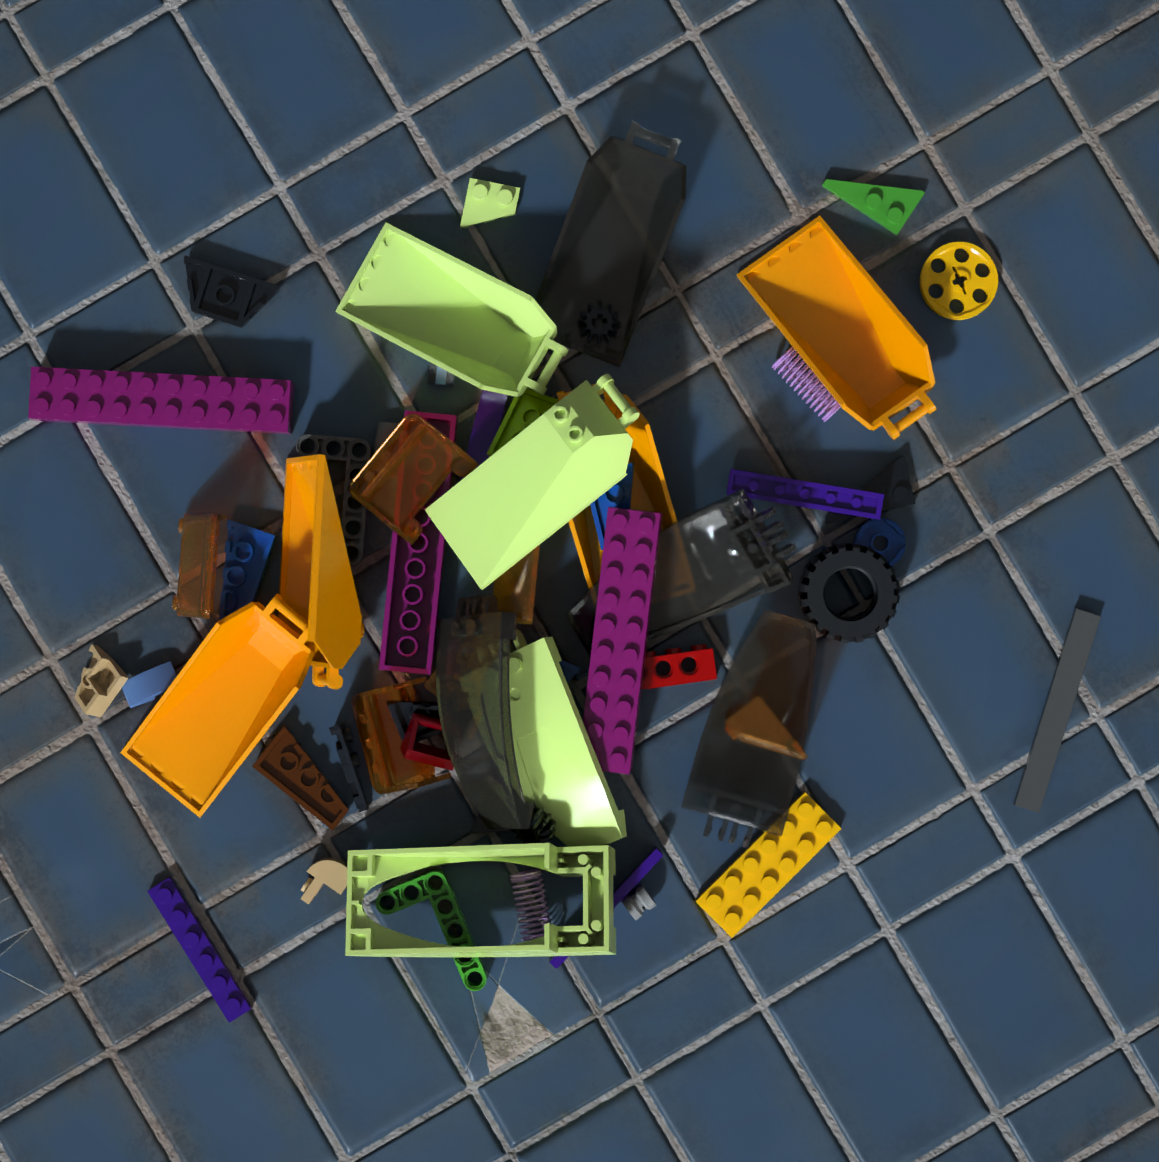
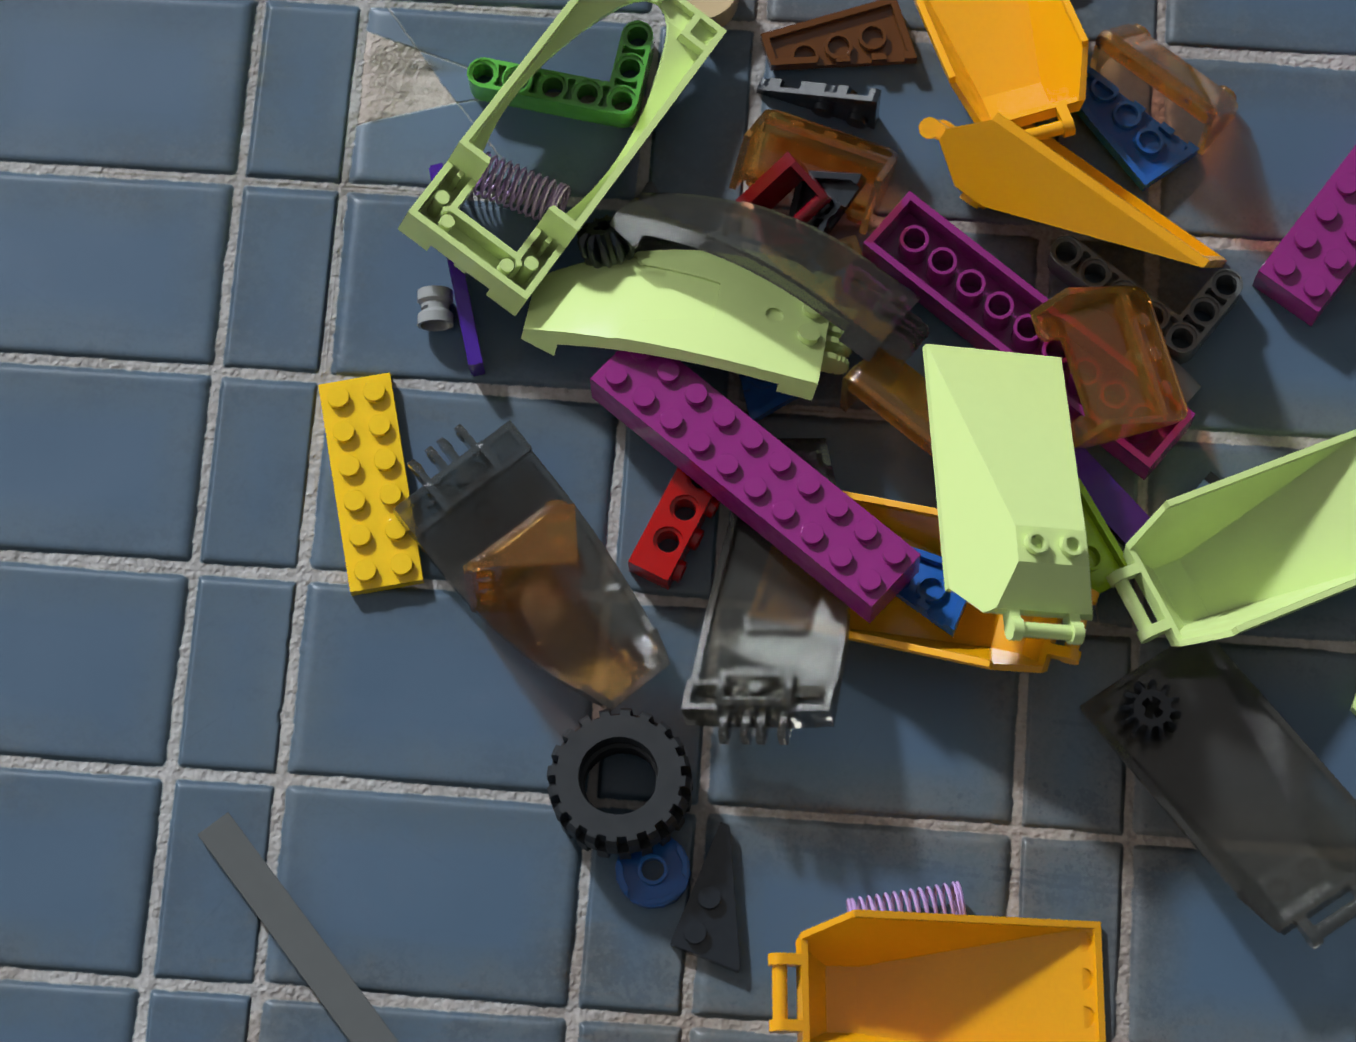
camera: 130 degrees right, 15 degrees down
dark purple plate [726,469,884,520] -> none

